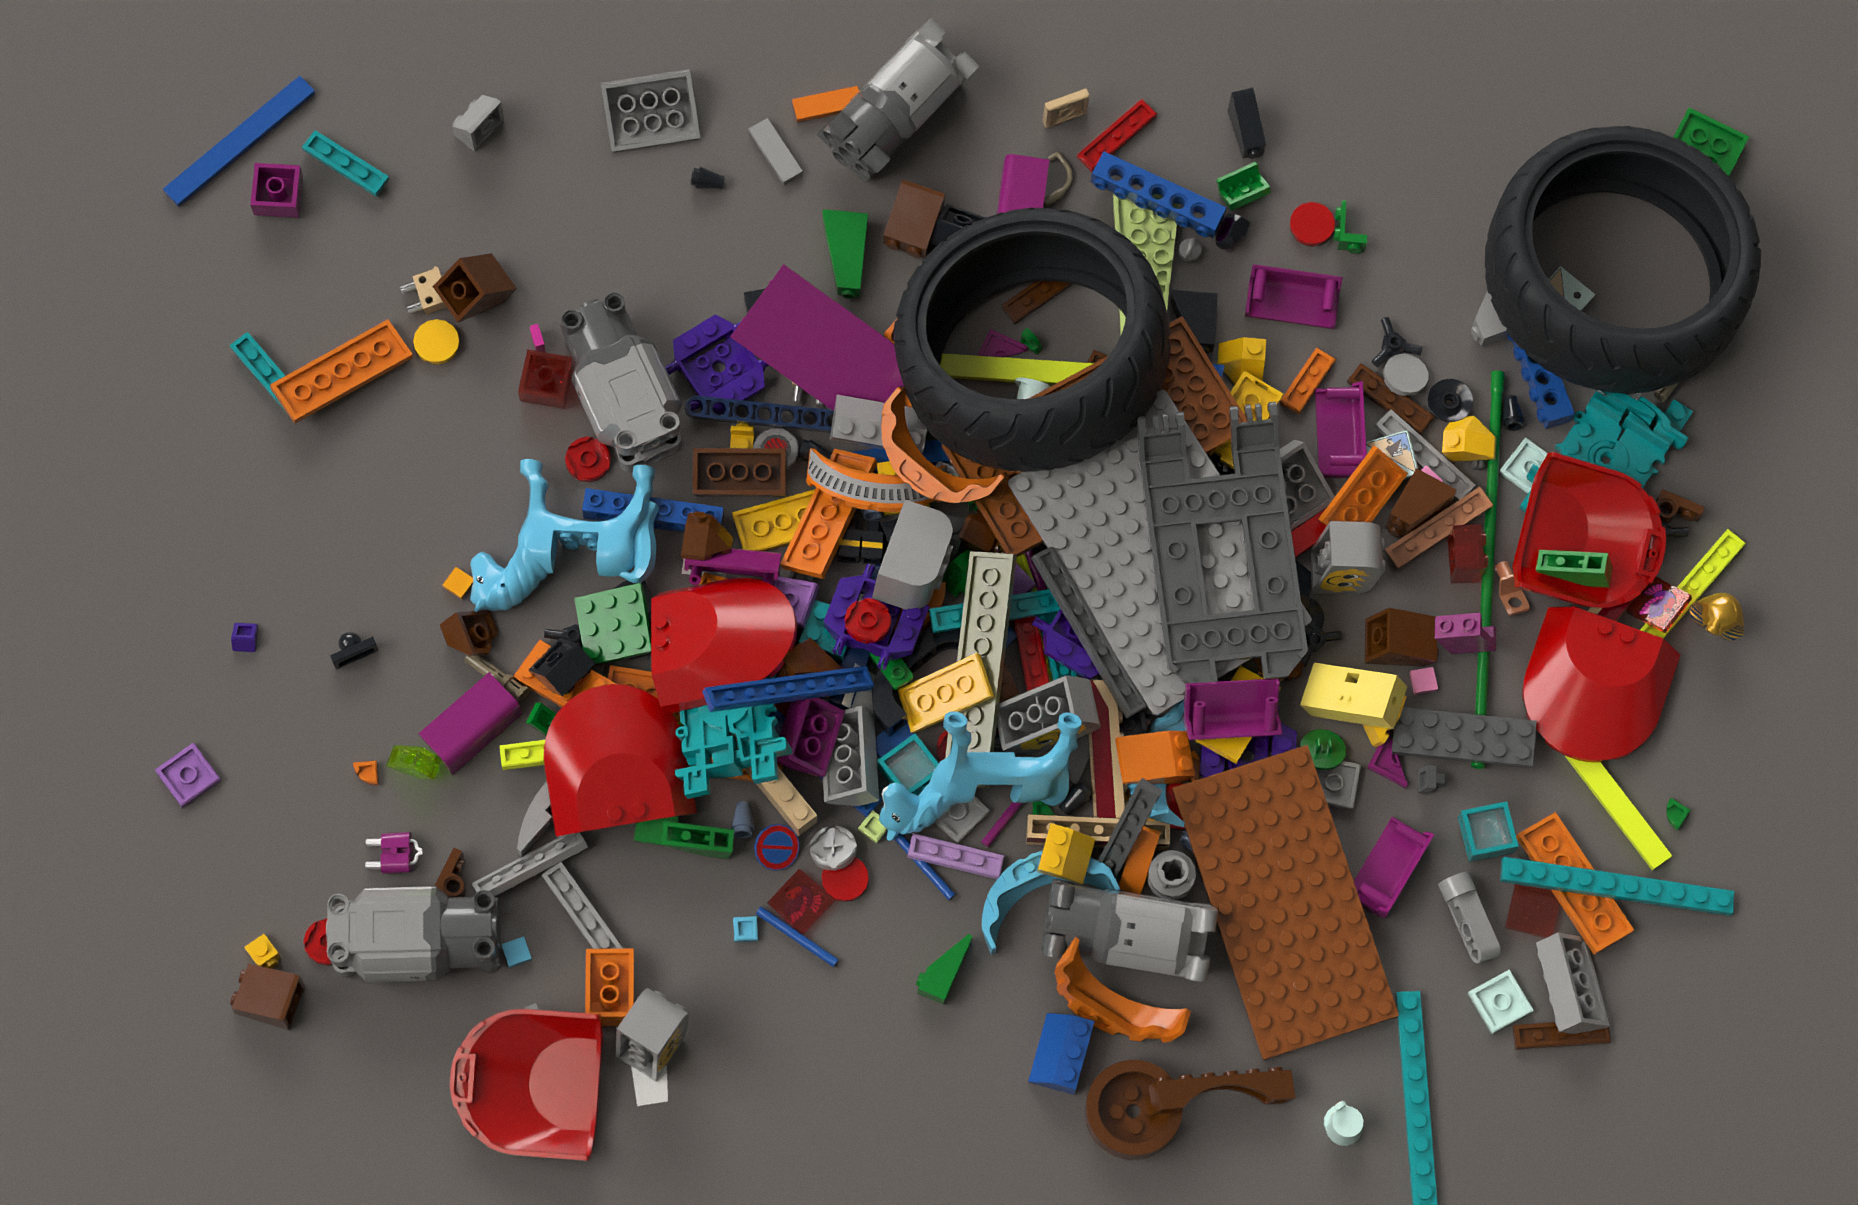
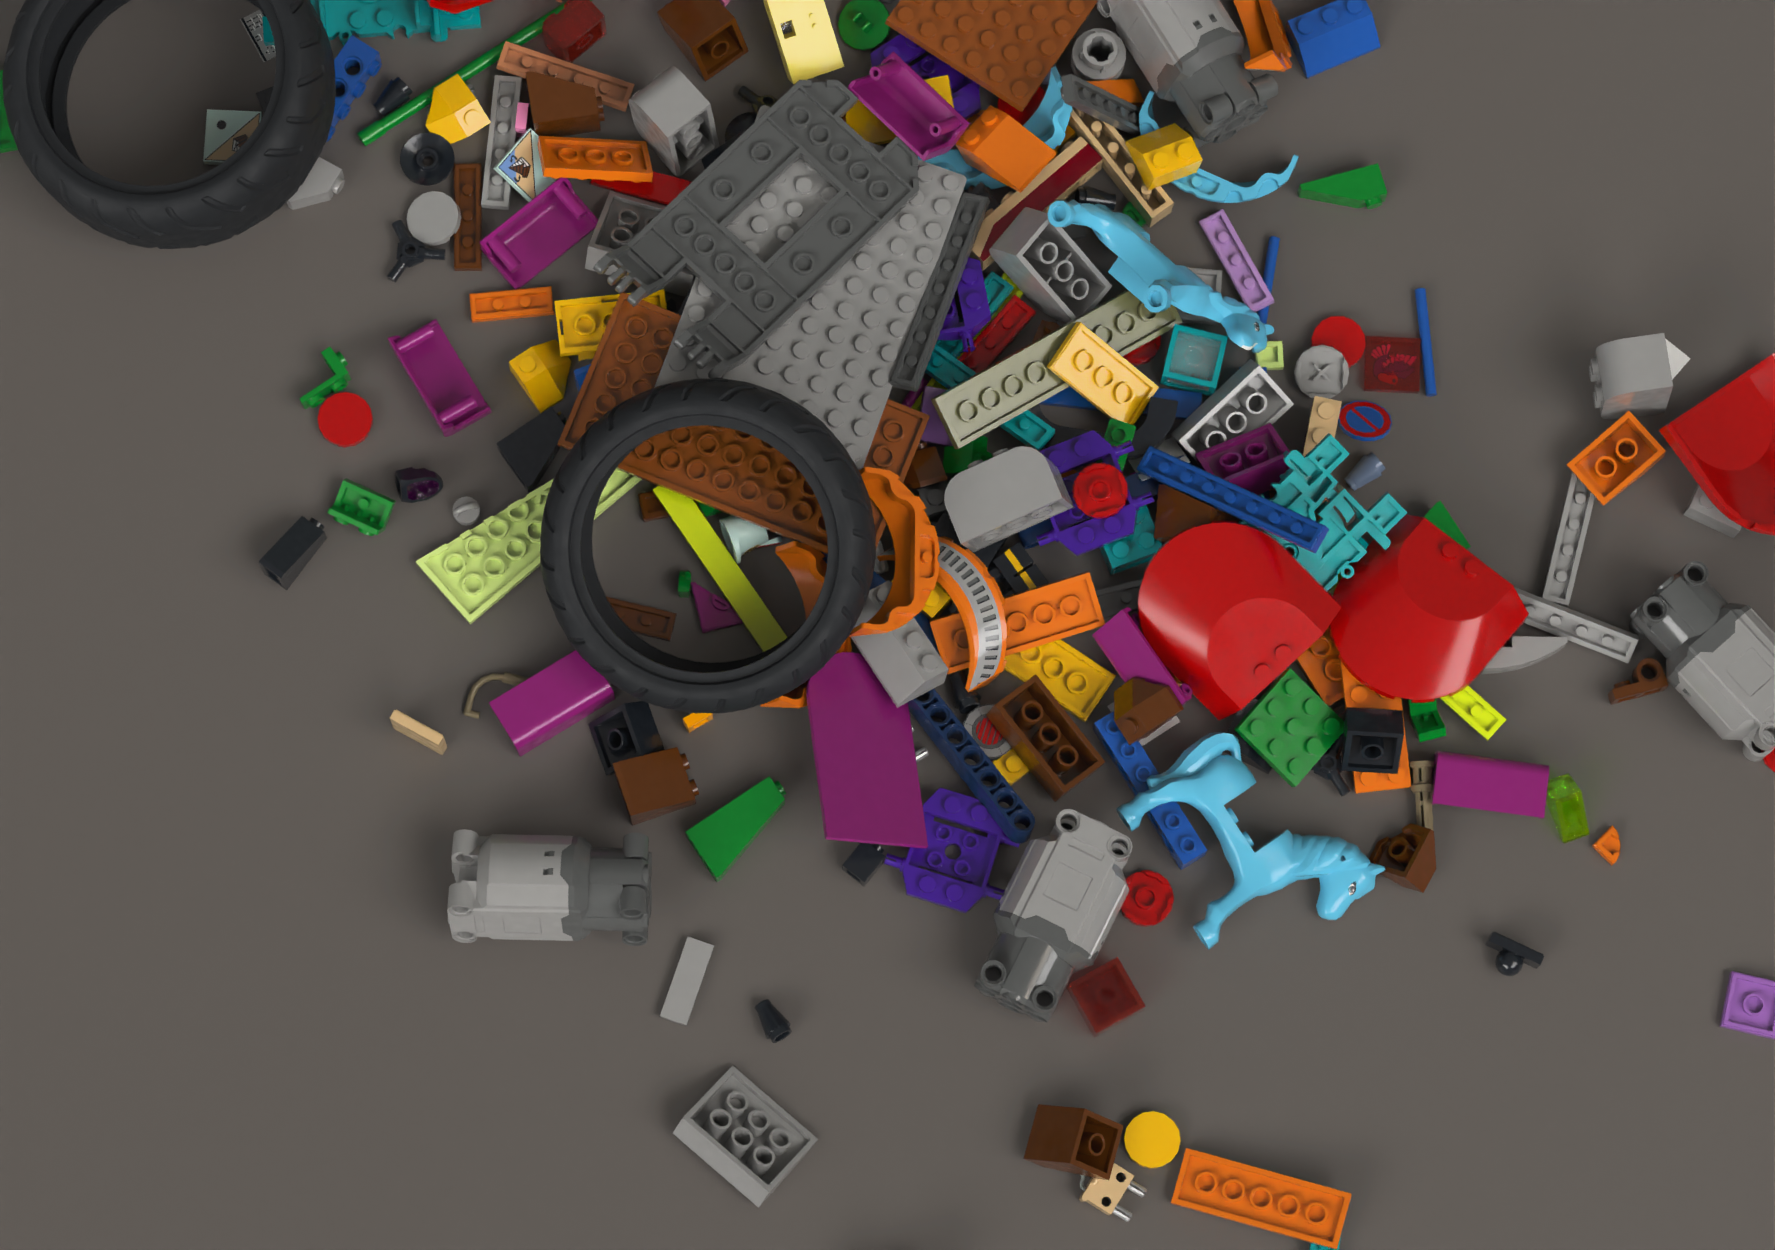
camera: 130 degrees left, 5 degrees up
dark purple slope [231,623,258,652] -> none
magenta piece [365,832,423,874] -> none
light orange tile [442,567,473,600] -> none
medium azure tile [501,937,532,968] -> none
dark pink tile [530,324,546,354] -> none
green slope [661,821,734,859] -> none
medium azure tile [733,916,758,943] -> none
medium lavender tile [773,576,820,628] -> none
orange tile [792,86,859,122] -> none
magenta bar [981,802,1023,848] -> none
red tile [1077,99,1157,172] -> none
blue brick [1091,151,1226,238] -> none
light aqua tile [1499,437,1548,494] -> none

